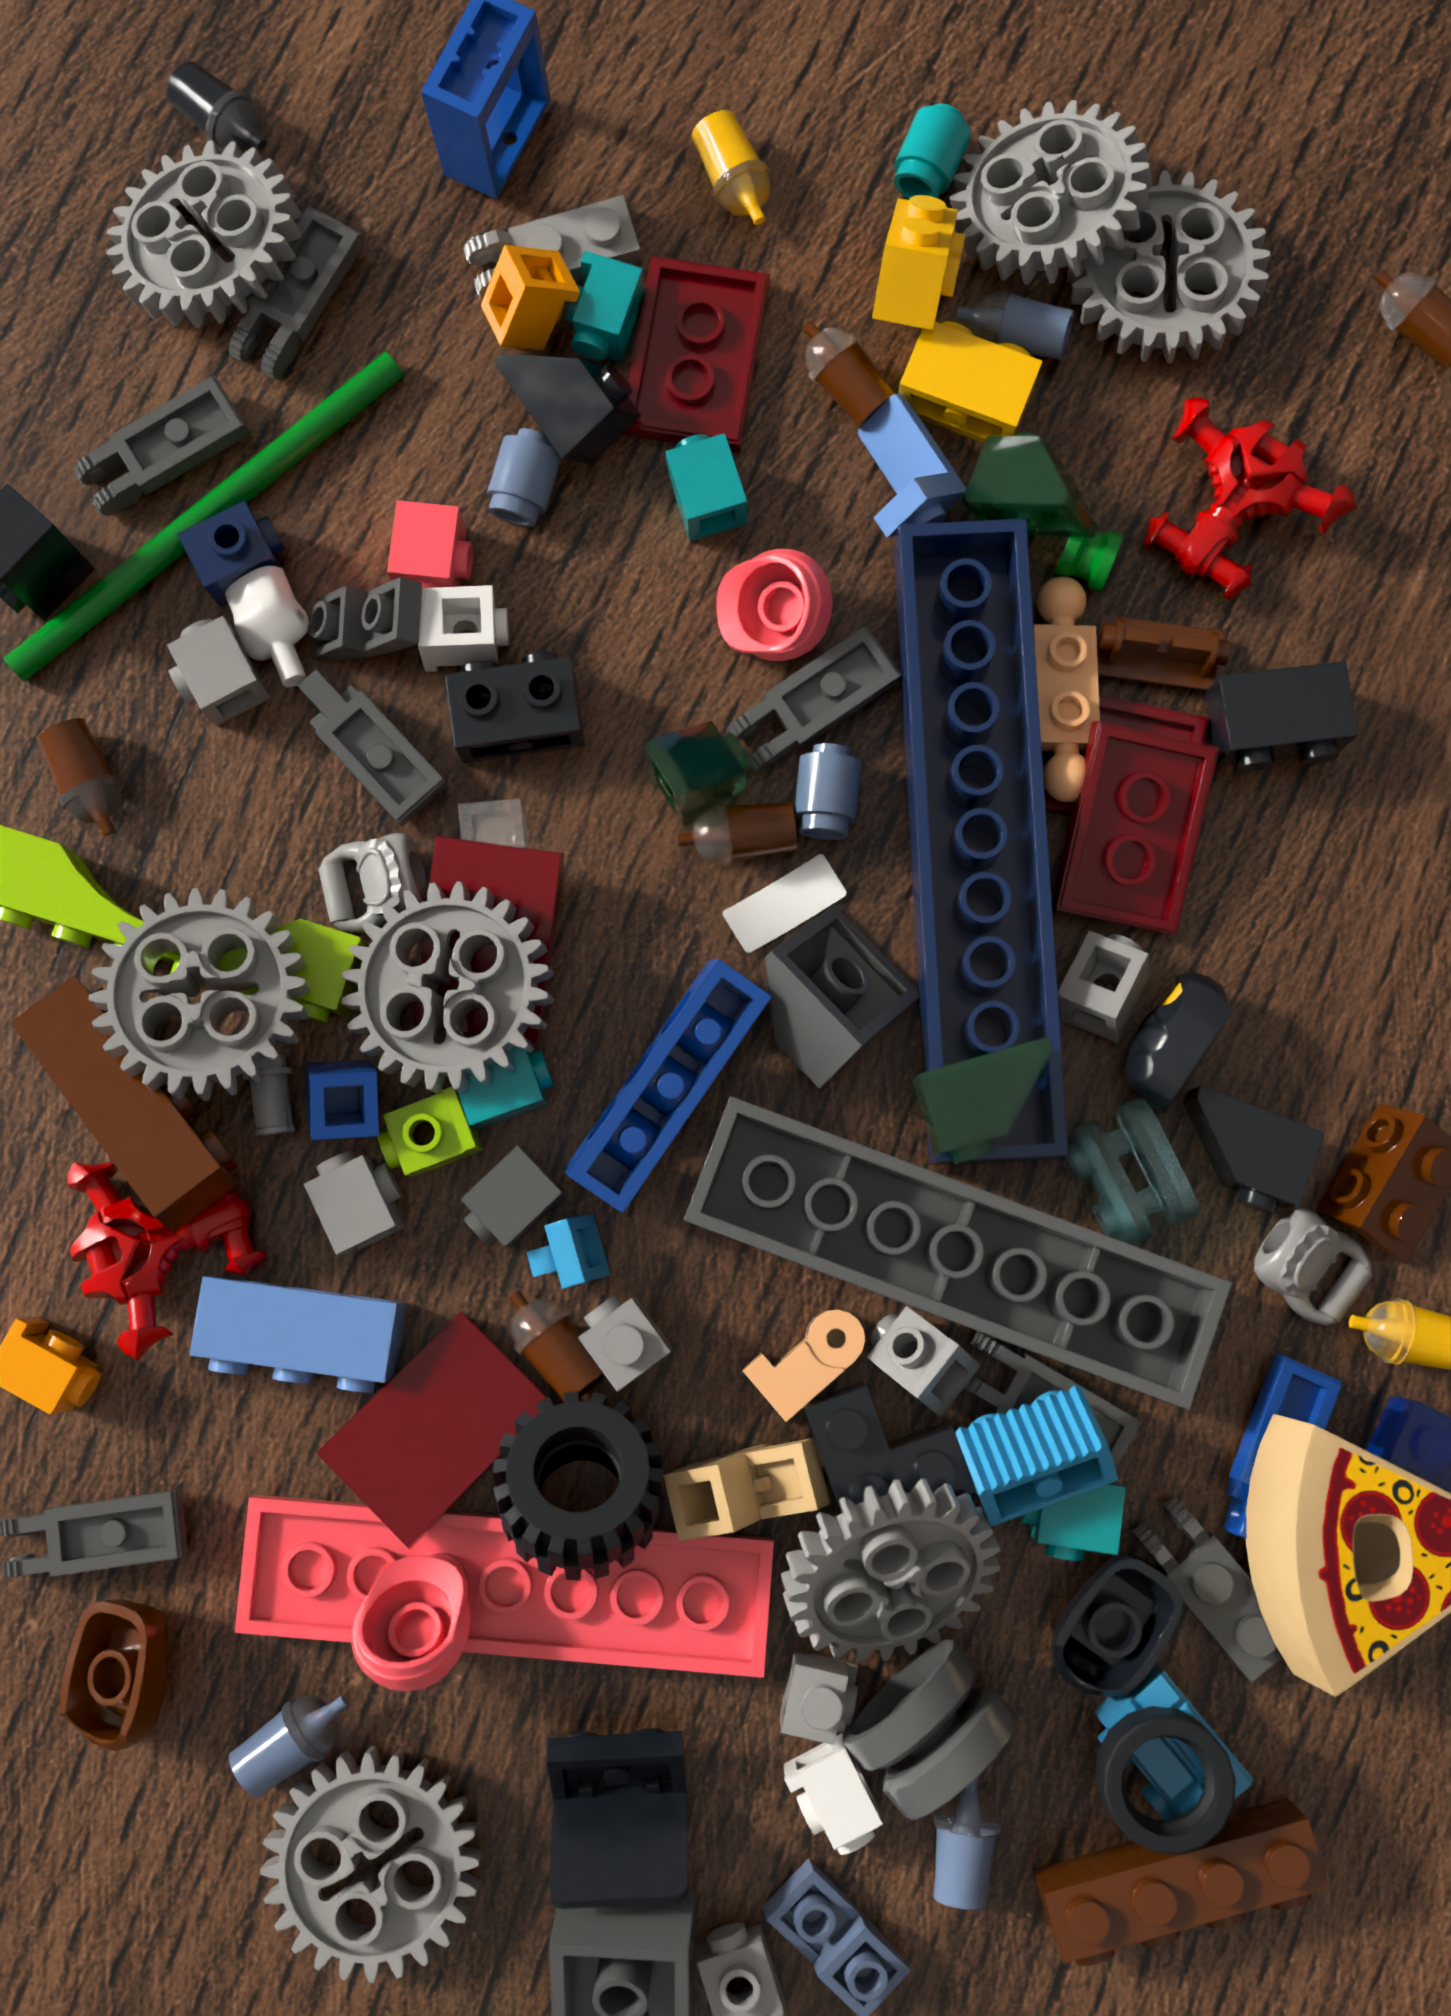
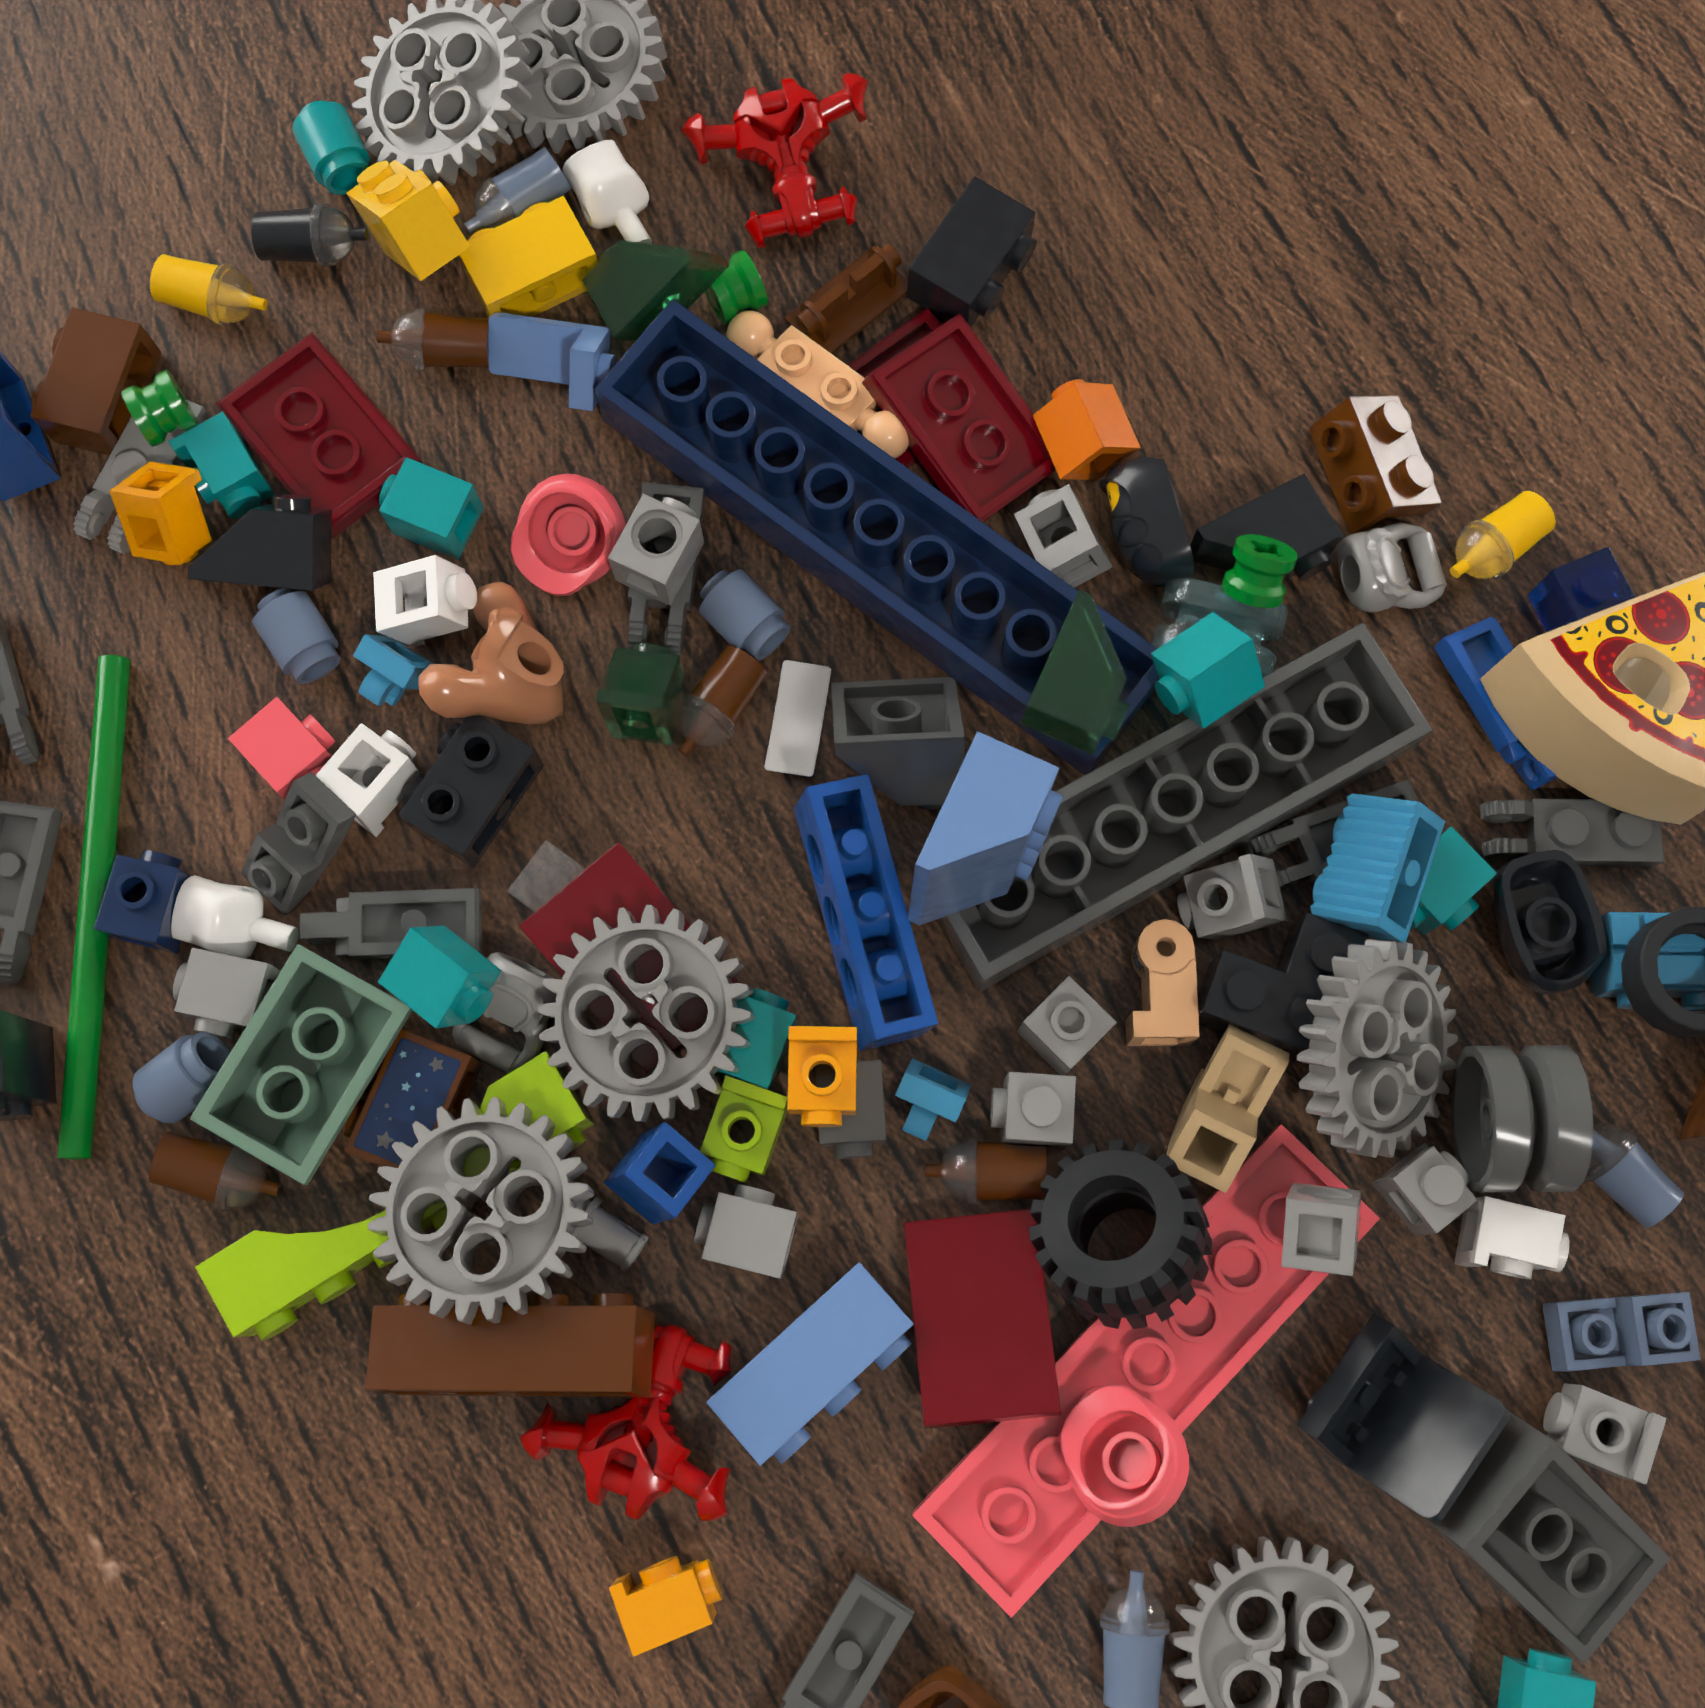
camera: 55 degrees left, 5 degrees down
none -> reddish brown brick [30,307,161,456]
none -> green wheel [121,369,198,448]
none -> sand blue brick [133,1032,230,1123]
none -> sand green slope [190,944,413,1185]
none -> piece [251,204,369,266]
none -> dark blue brick [344,1029,483,1168]
none -> dark azure tile [353,634,433,706]
none -> white brick [373,555,477,647]
none -> teal brick [378,926,502,1029]
none -> nougat head [418,582,564,724]
none -> white piece [563,140,652,254]
none -> light grey brick [608,494,704,606]
none -> light orange brick [787,1026,857,1127]
none -> medium blue slope [908,731,1064,926]
none -> light grey brick [1017,976,1117,1075]
none -> orange brick [1033,379,1141,480]
none -> teal brick [1151,612,1265,729]
none -> green wheel [1221,534,1297,609]
none -> light grey brick [1281,1183,1362,1276]

